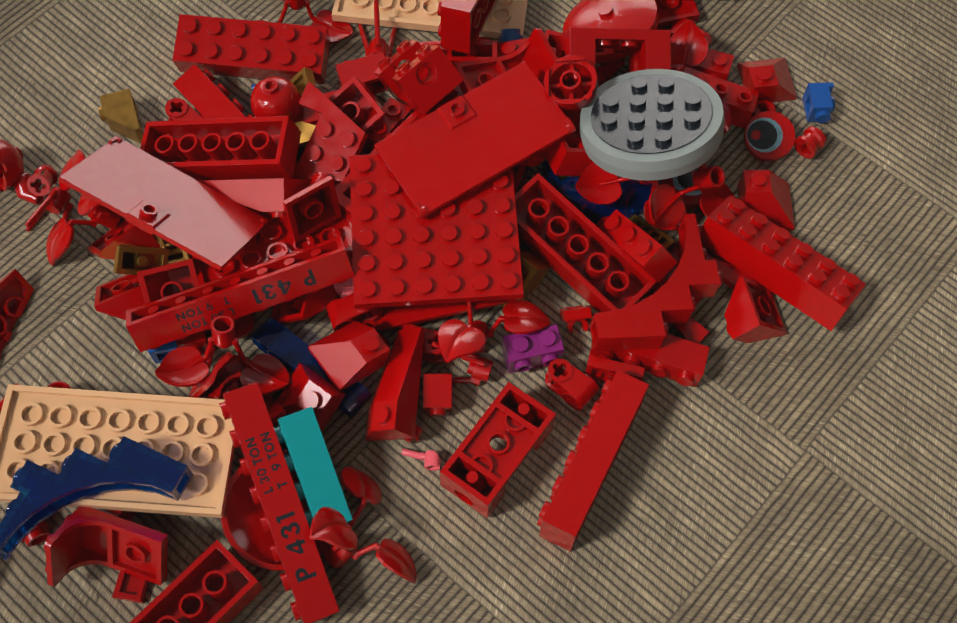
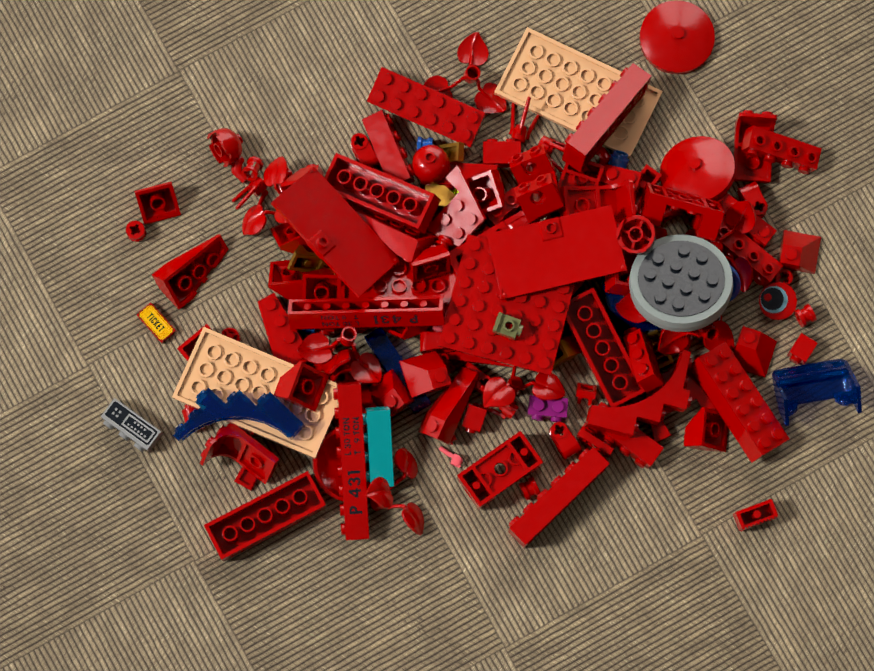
camera: 20 degrees right, 15 degrees up
pearl gold slope [98,88,143,144] -> none
blue brick [802,82,835,123] -> none
none -> red wedge [258,293,310,365]
none -> red slope [274,361,329,412]
none -> olive brick [493,312,524,340]
none -> red wheel [518,477,540,501]
none -> red brick [733,499,778,532]
none -> clear blue windscreen [772,359,862,426]
none -> red brick [787,333,818,365]

